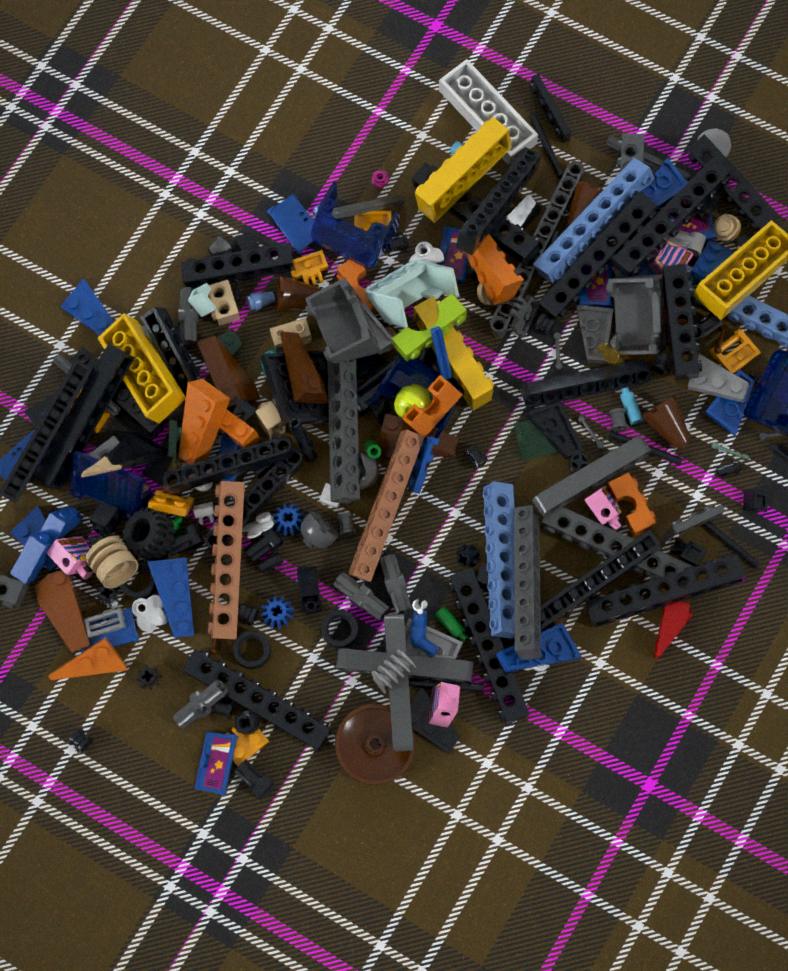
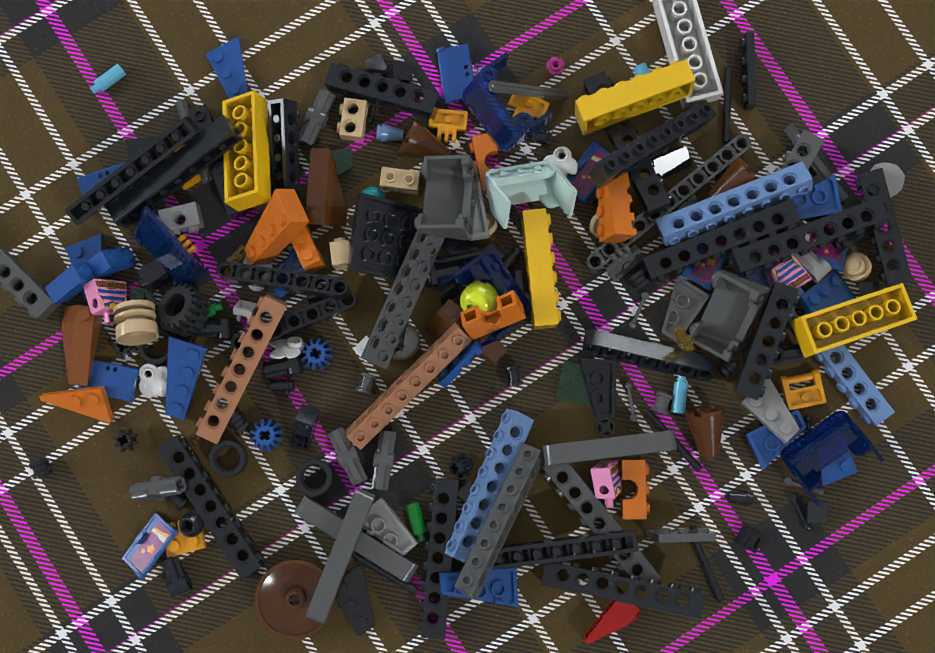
camera: 25 degrees right, 10 degrees up
black plate [81,431,168,477] -> none
light grey tile [84,608,127,639] -> none
light orange plate [148,490,195,517] -> none
clear green wing [168,420,181,457] -> none
light aqua panel [188,283,216,317] -> none
black tile [233,397,257,421] -> none
reddish brown wedge [280,332,329,404] -> none
black pin [289,418,318,463] -> none
dark grey cylinder [300,511,339,548] -> none
green cylinder [363,439,381,459] -> none
light grey piece [371,650,416,694] -> none
lime arch [392,293,467,362] -> none
blue arm [410,599,440,658] -> none
bright pink torso [428,682,460,728] -> none
blue axle [431,326,452,380] -> none
black plate [670,537,707,567] -> none
sand green hinge [711,442,750,461] -> none
reddish brown hinge [714,324,728,354] -> none

